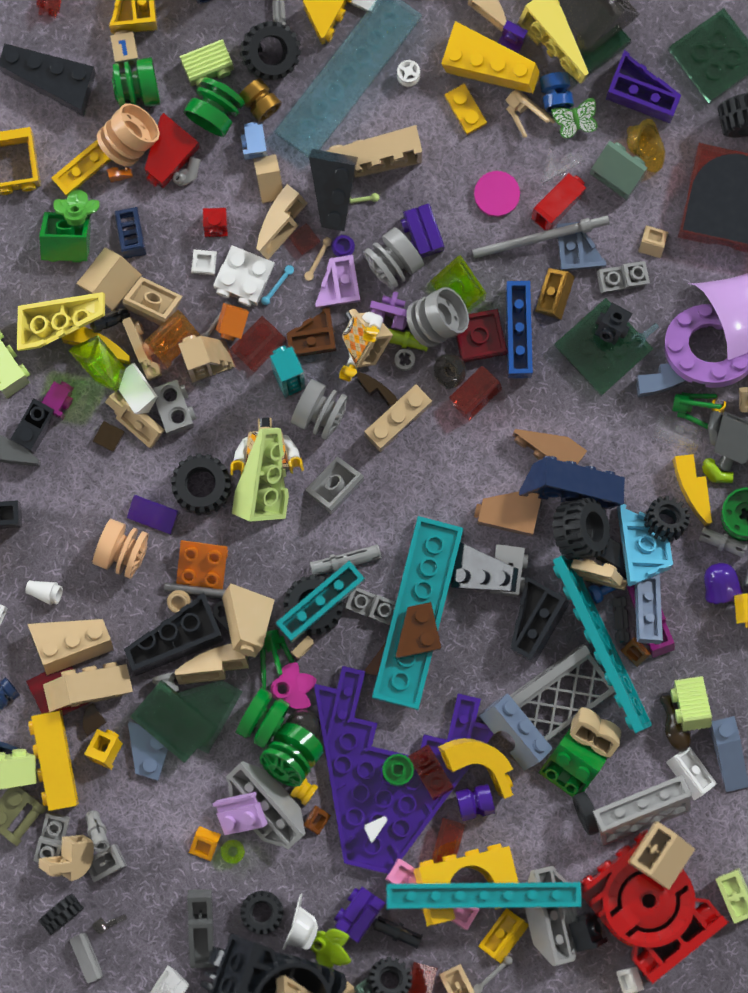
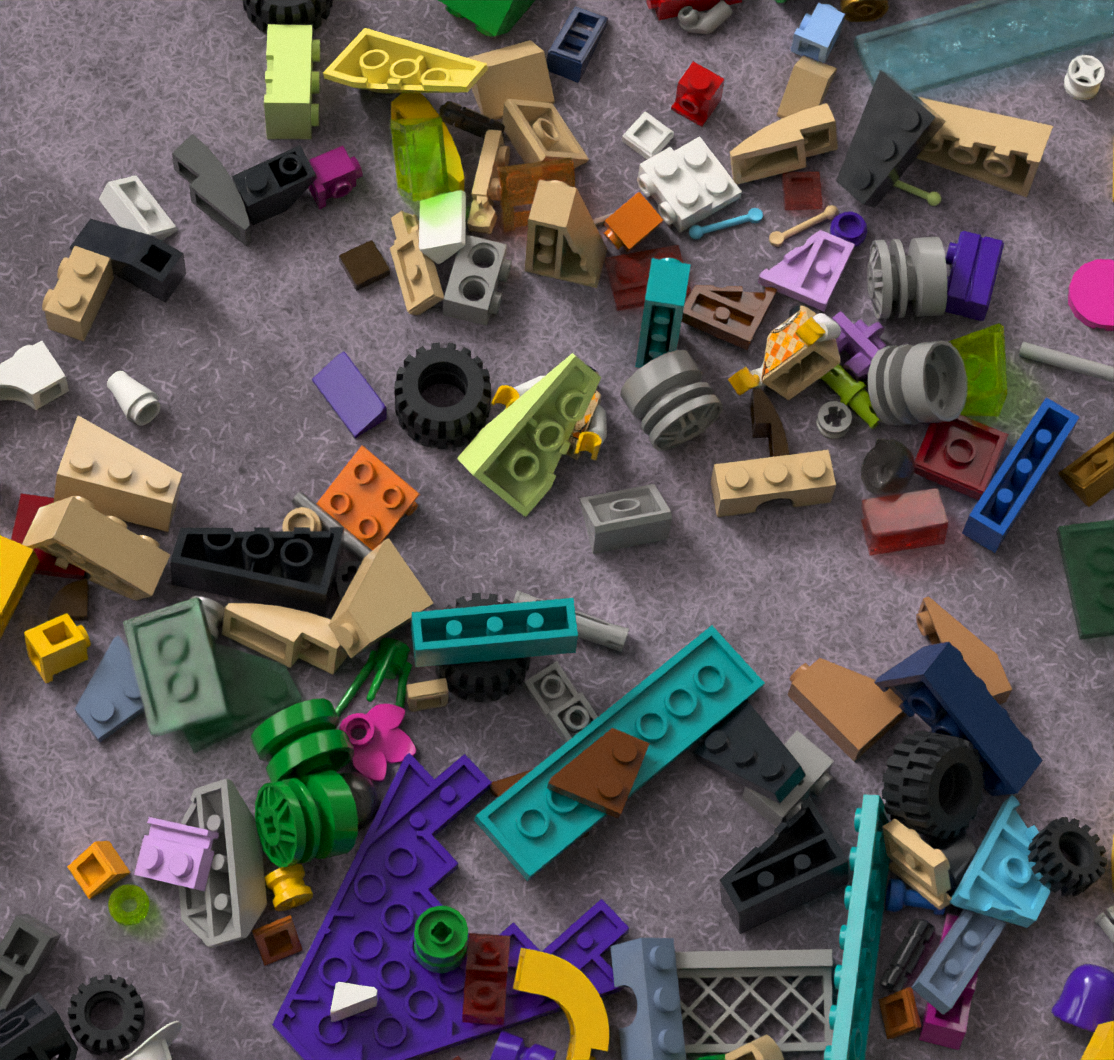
camera: 30 degrees right, 15 degrees down
light nougat wheel [93,519,149,579] -> none

